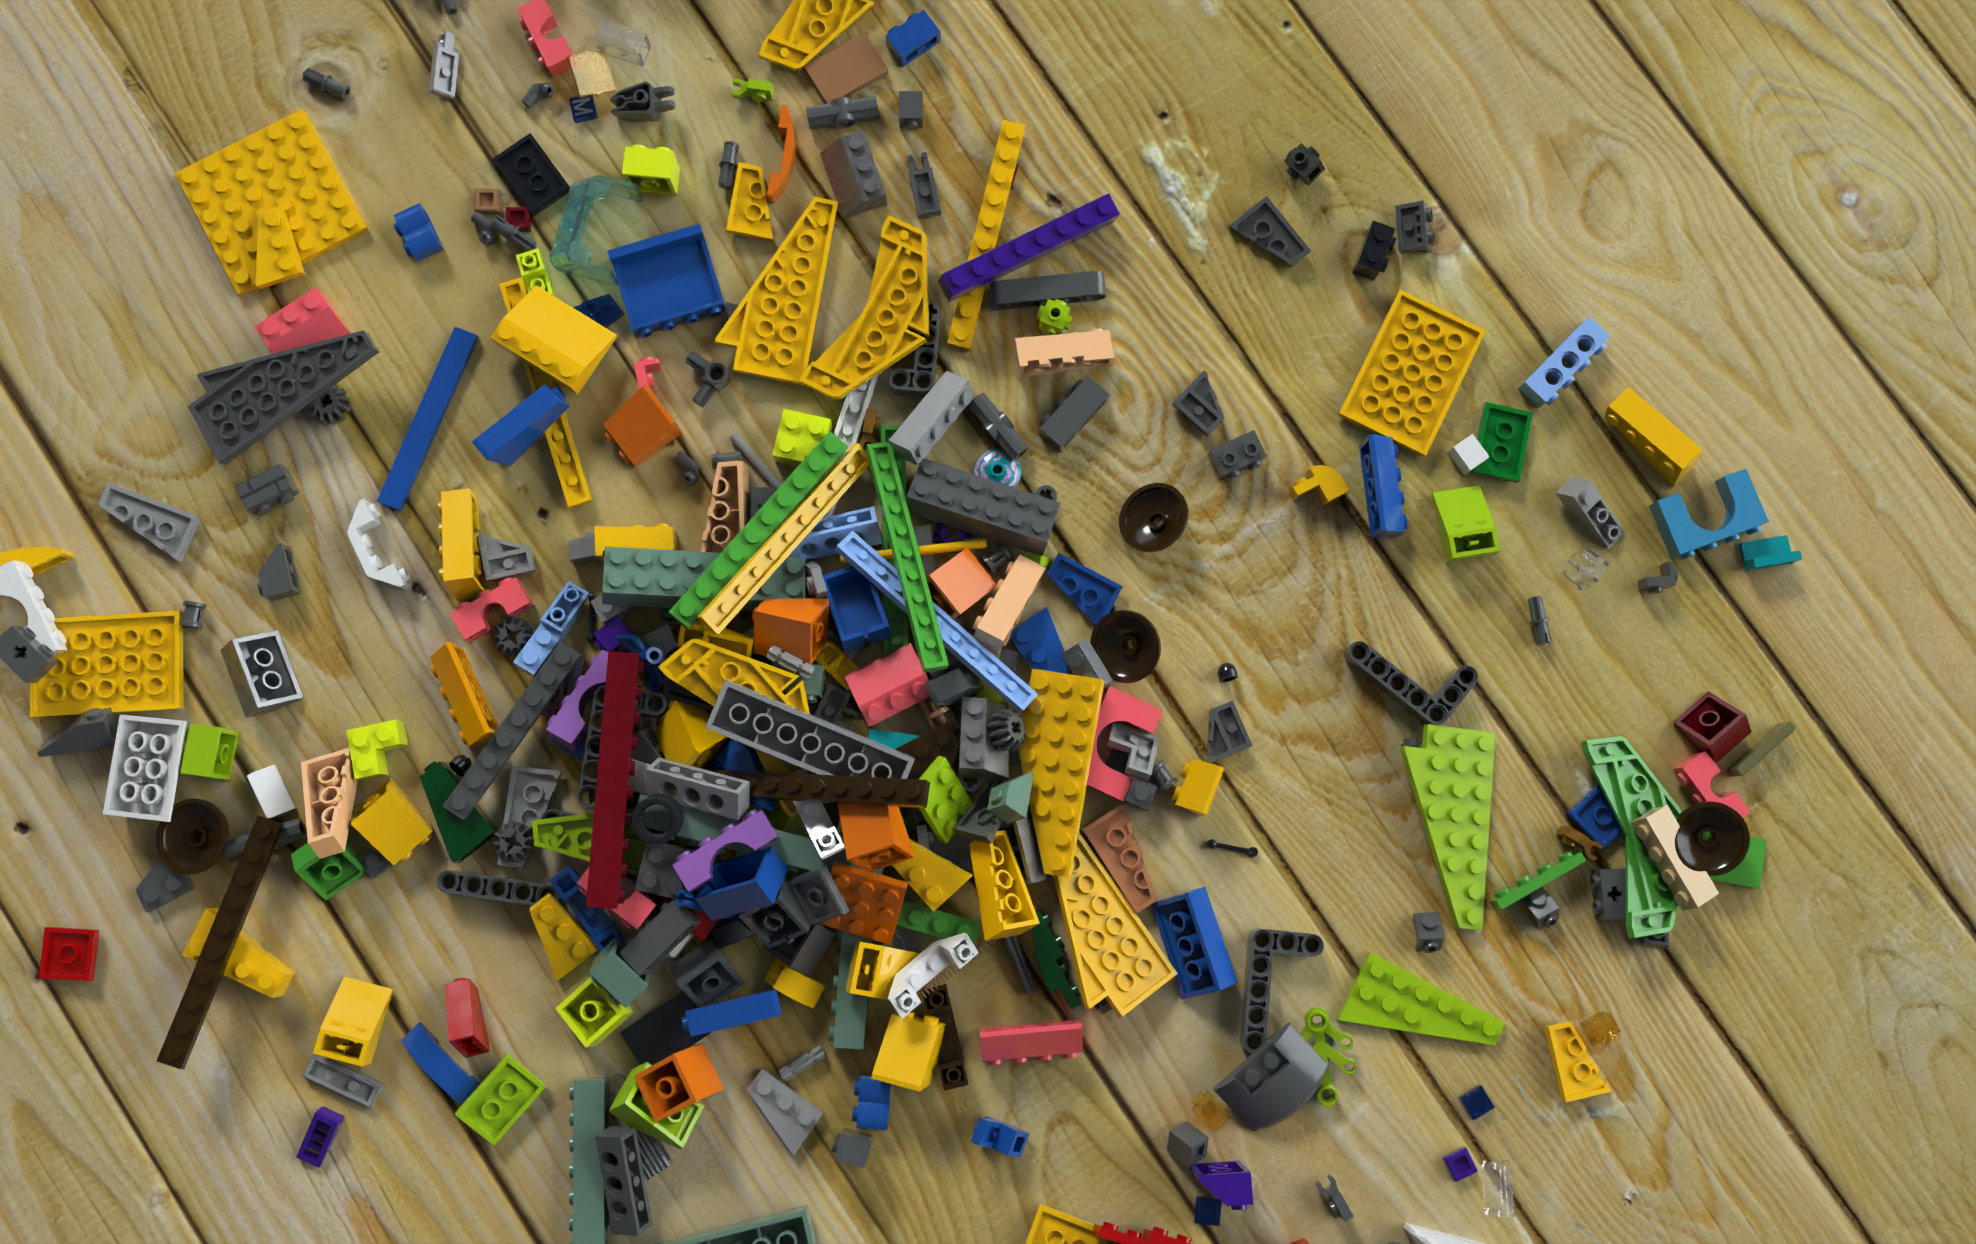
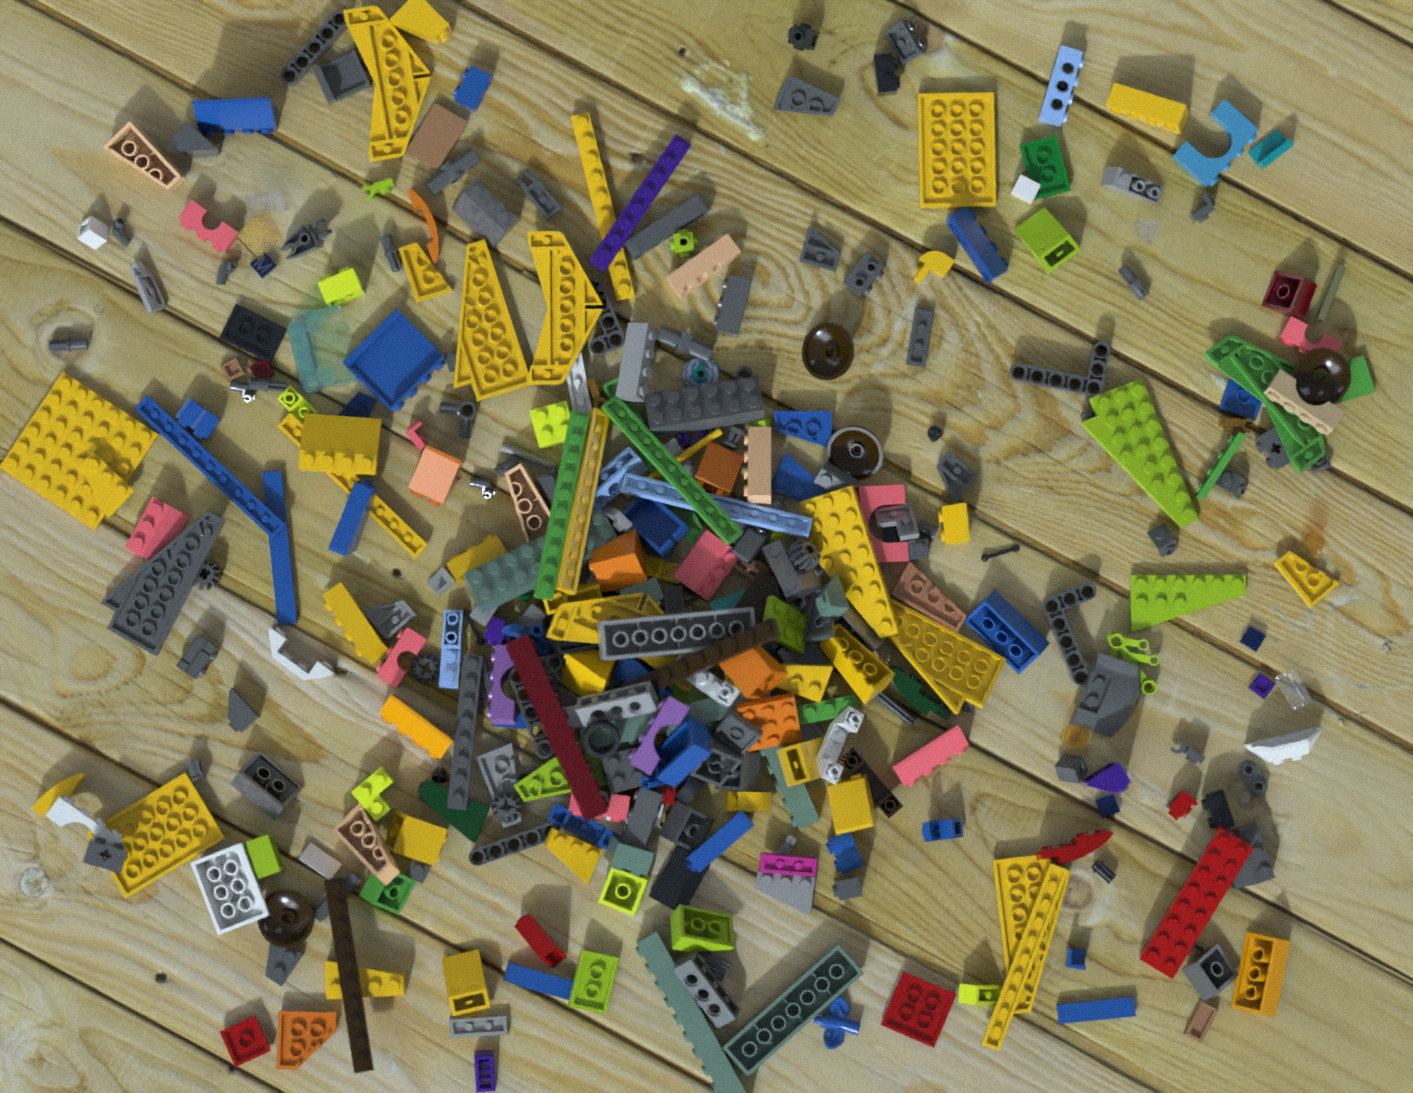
camera: 25 degrees left, 5 degrees up
dark grey slope [37,708,118,757] -> none
light grey wing [98,483,201,563] -> none
orange slope [634,1043,724,1123] -> none
light grey axle [766,646,814,679] -> none
dark grey brick [899,91,923,130] -> none
none -> blue plate [135,395,287,539]
none -> orange plate [276,1010,337,1070]
none -> dark pink tile [758,852,818,877]
none -> dark grey tile [906,308,934,368]

